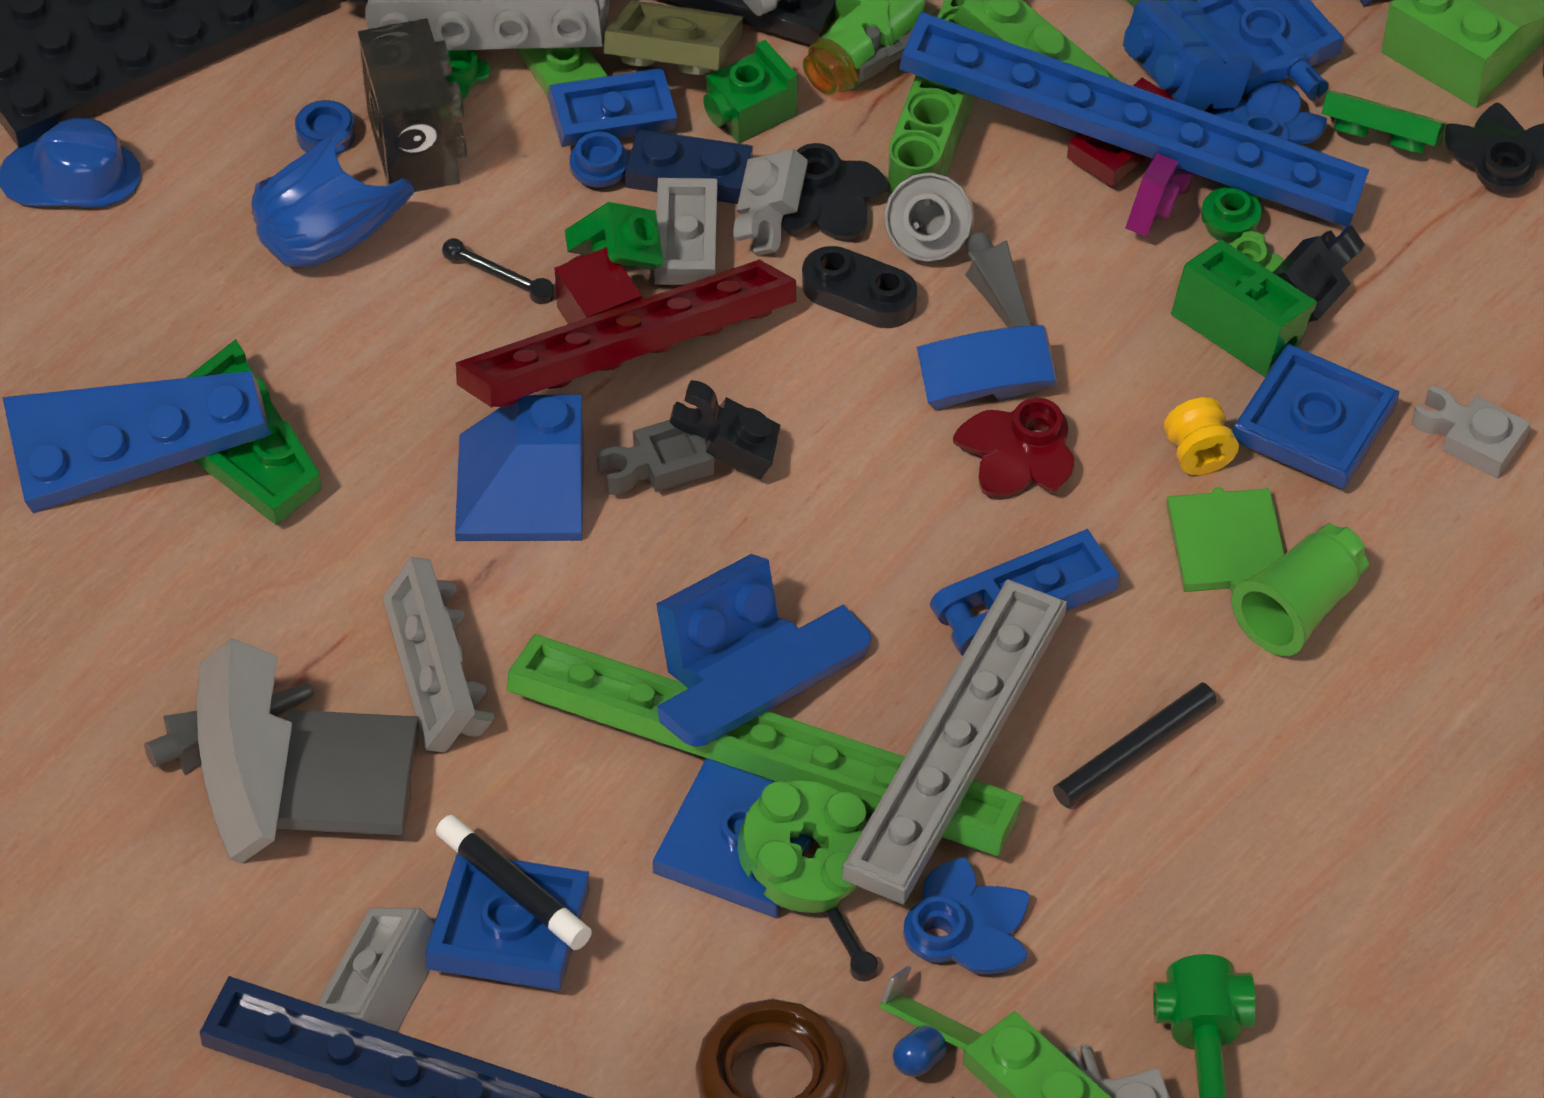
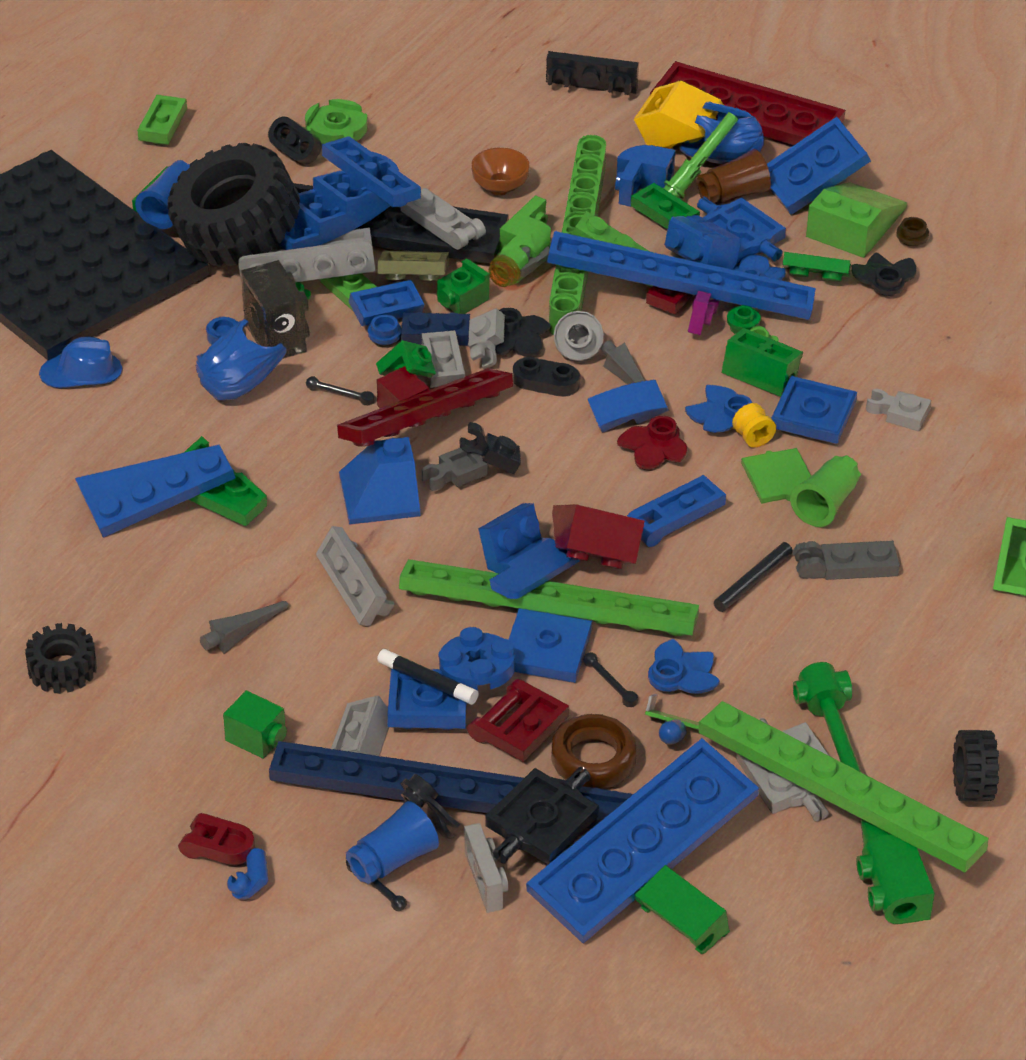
camera: 10 degrees left, 10 degrees down
light grey slope [197,638,292,863] -> none
dark grey slope [276,710,419,835] -> none
bright green plate [737,780,868,913] -> none
light grey tile [842,579,1067,905] -> none
black plate [1273,225,1365,322] -> none
none -> green brick [223,690,287,759]
none -> blue plate [438,627,515,691]
none -> dark red plate [467,679,569,762]
none -> dark red slope [552,504,645,569]
none -> blue plate [685,385,752,433]
none -> dark grey hinge [792,540,900,580]

